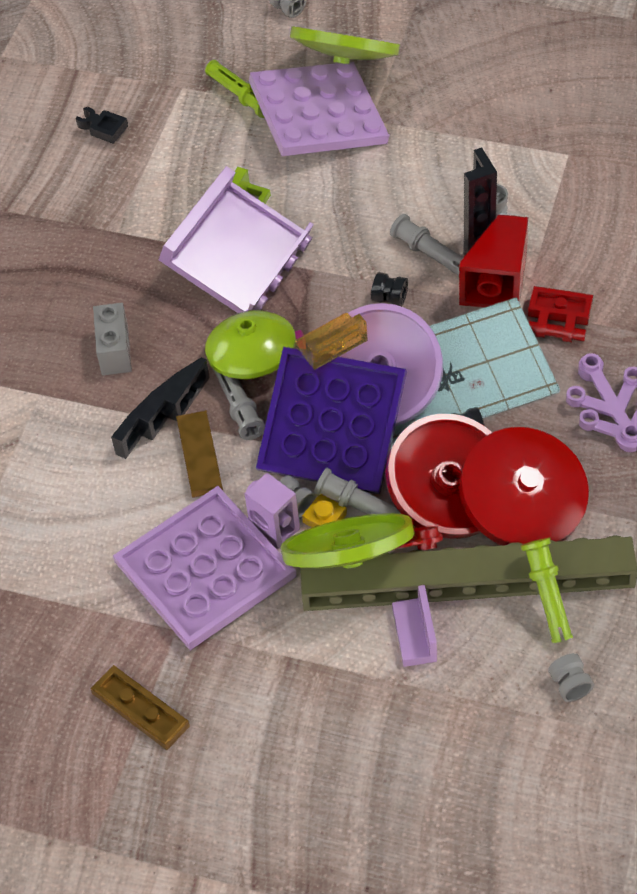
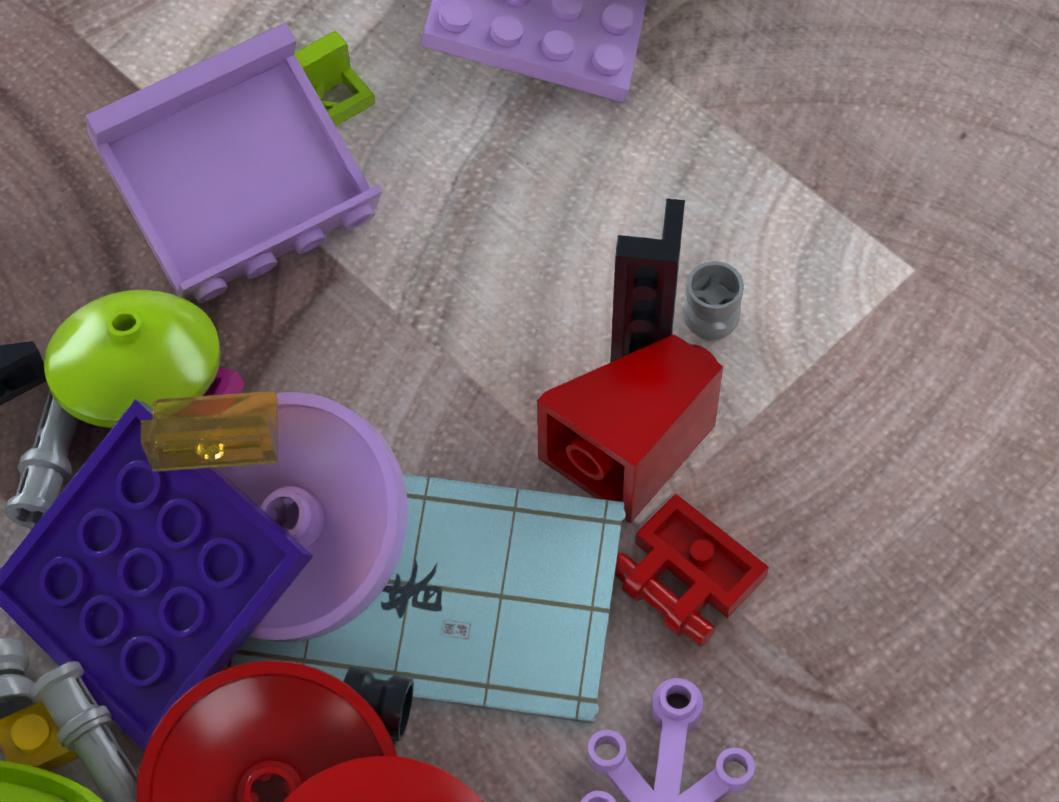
camera: 25 degrees right, 5 degrees up
black wheel [371,272,408,307] -> none
light grey pin [390,214,463,277] -> none

